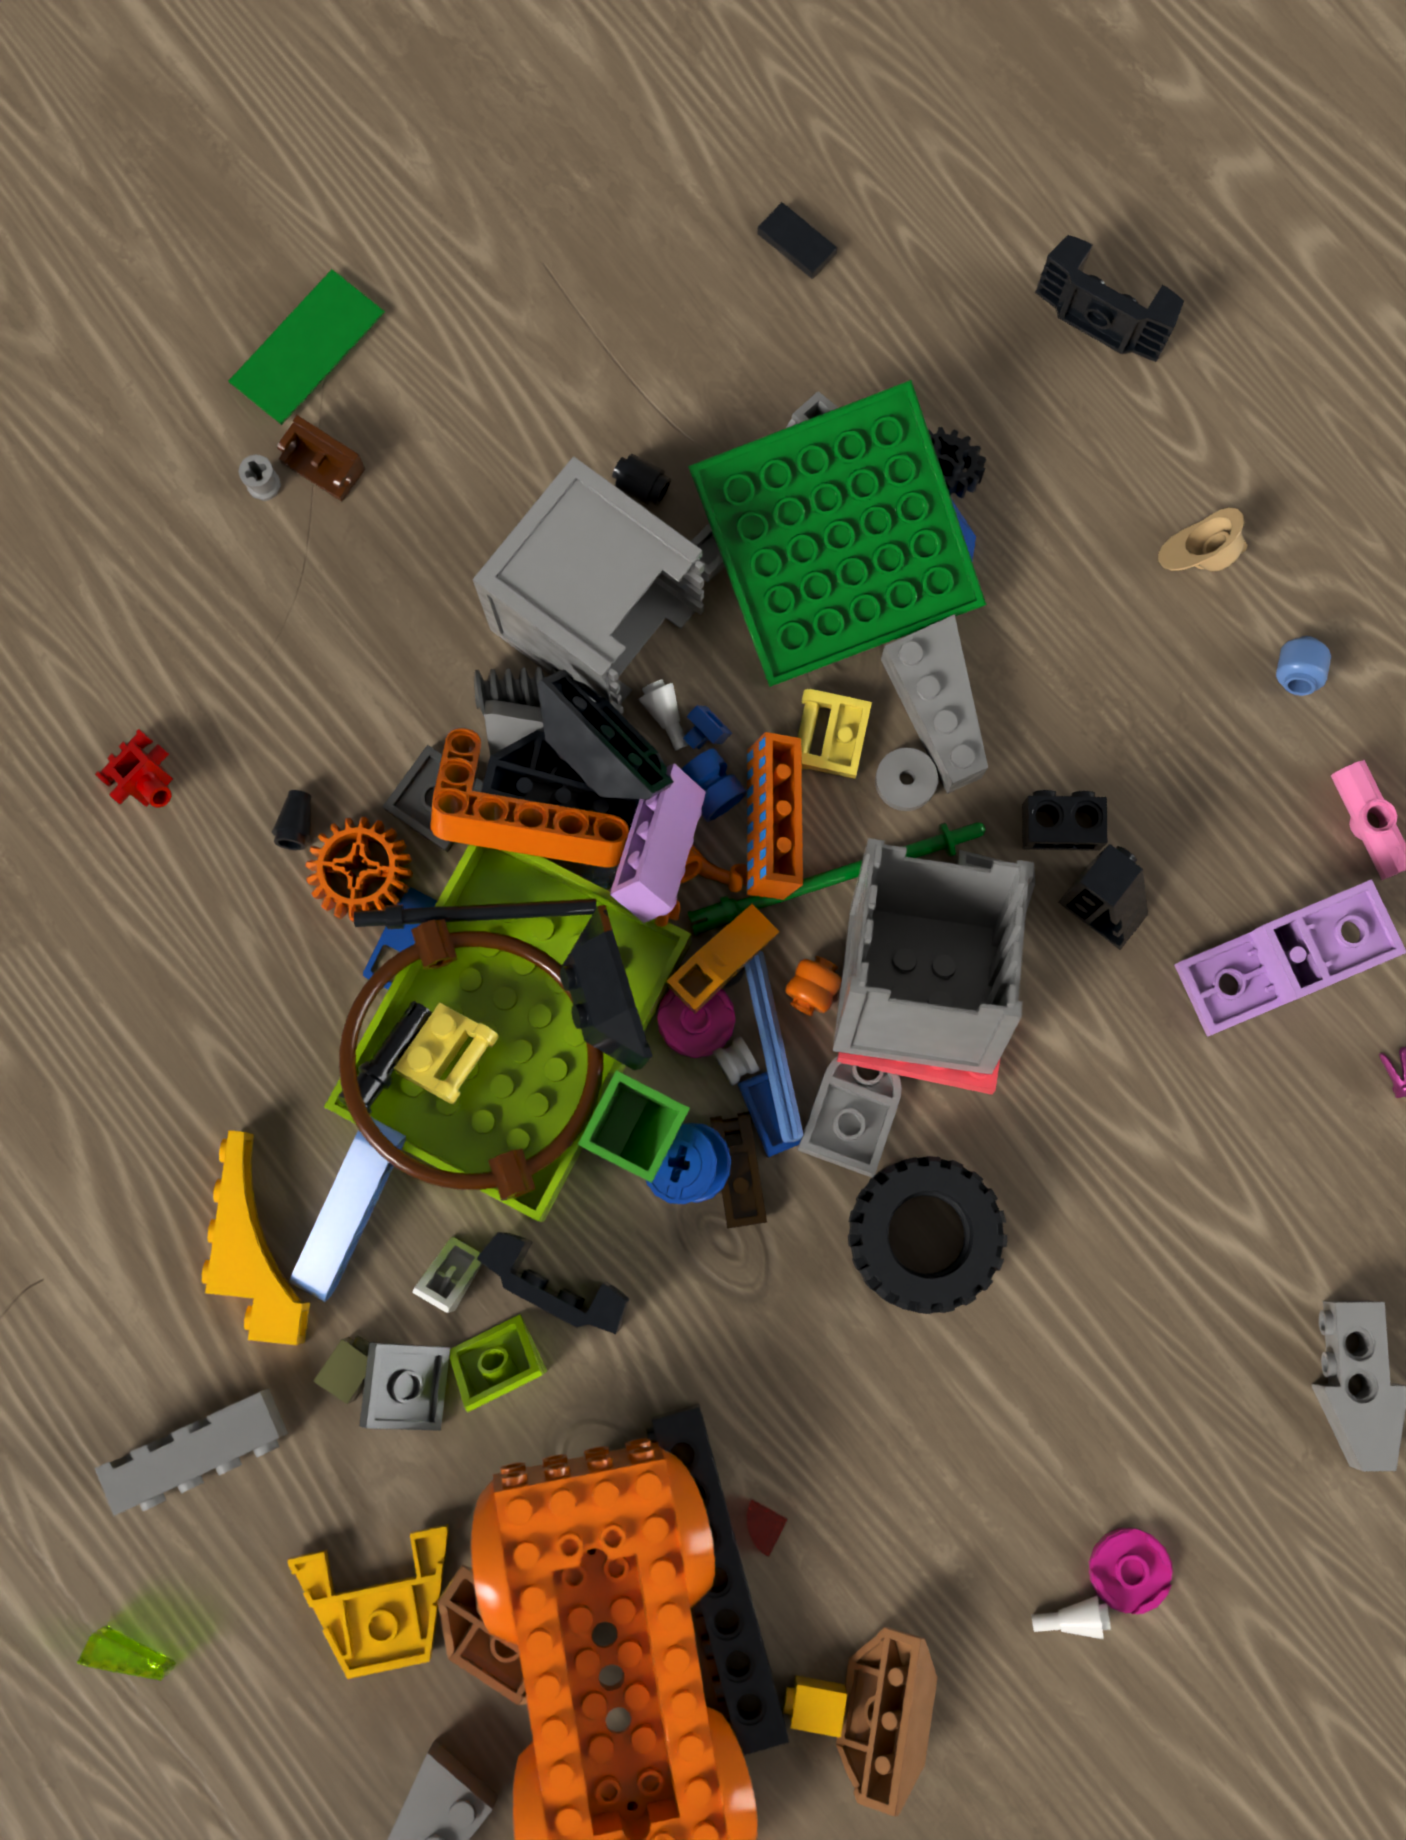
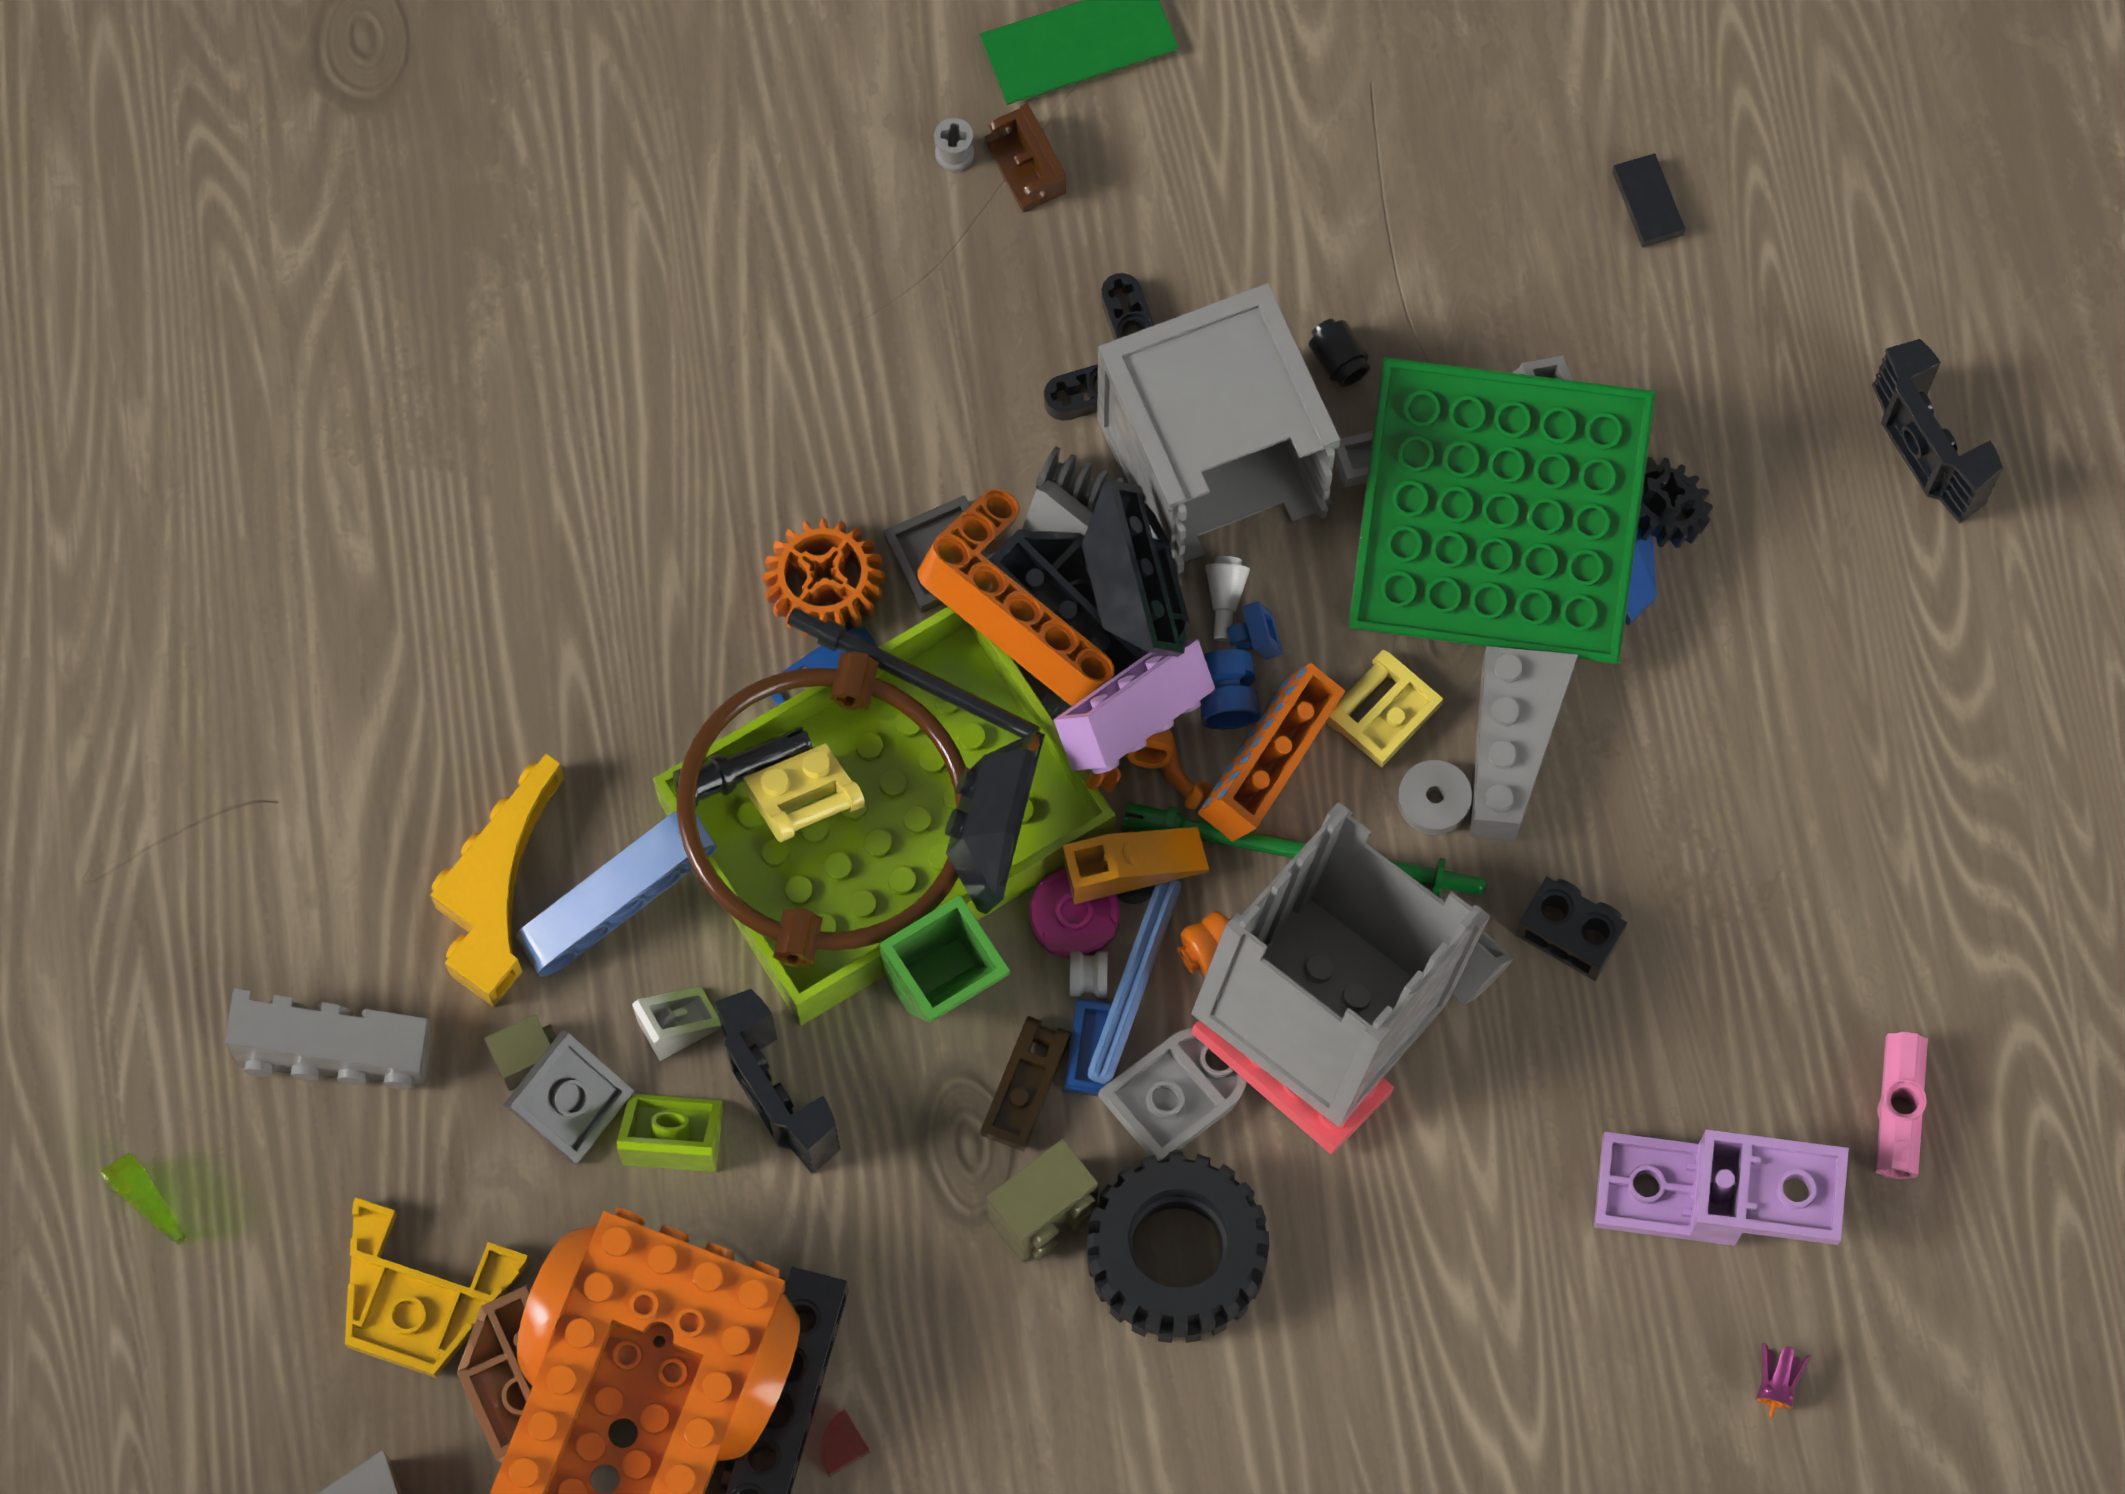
camera: 30 degrees right, 10 degrees down
red piece [95,729,173,808] -> none
black cone [272,790,311,851] -> none
blue piece [646,1123,731,1205] -> none
black wedge [1058,844,1148,950] -> none
tan piece [1158,508,1248,572] -> none
medium blue head [1276,636,1331,696] -> none
none -> olive brick [987,1139,1098,1262]
none -> black beam [1044,273,1154,421]

